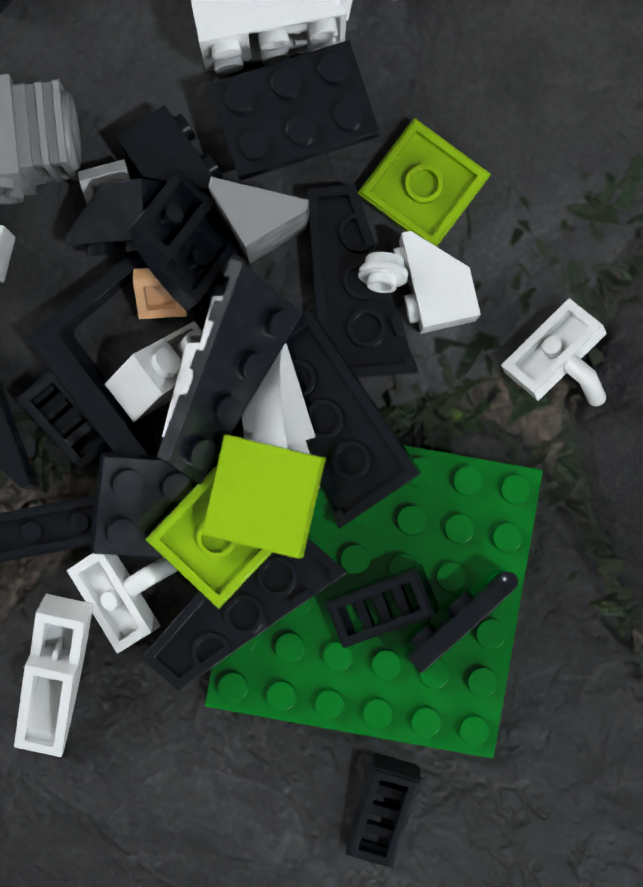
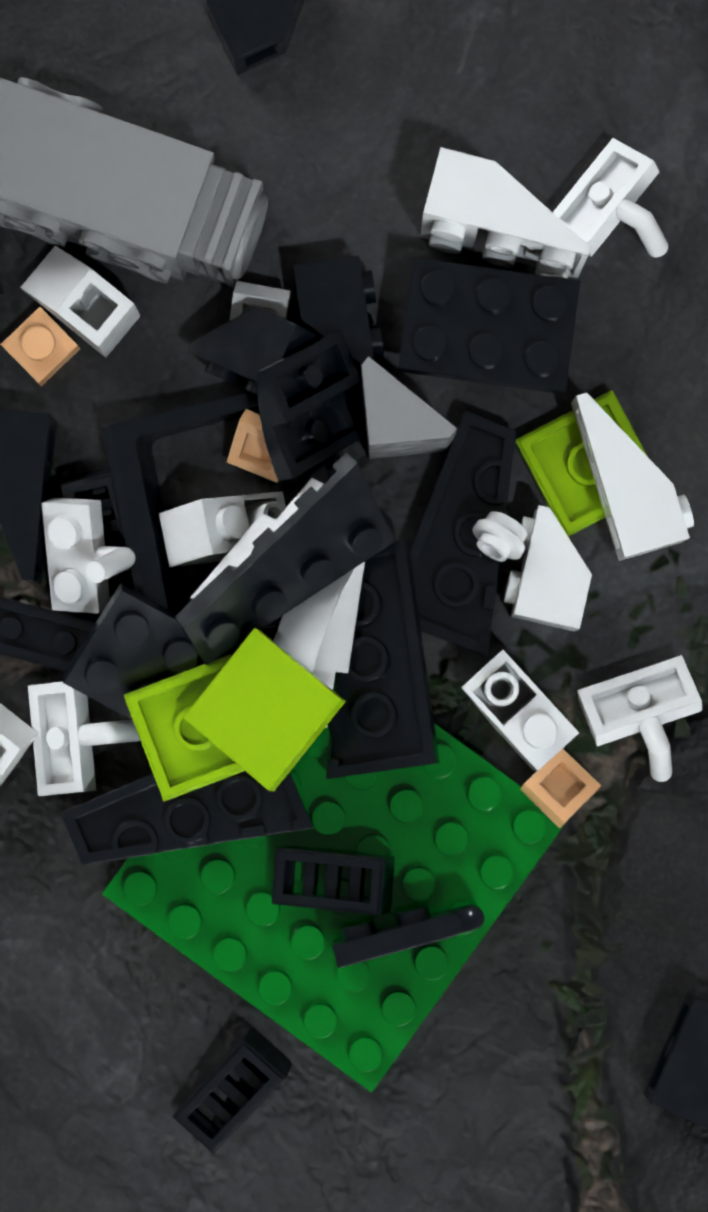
camera: 30 degrees right, 0 degrees up
none -> white plate [41,498,135,614]
none -> white slope [461,650,579,771]
none -> light nougat plate [520,749,601,828]
none -> white slope [571,392,694,561]

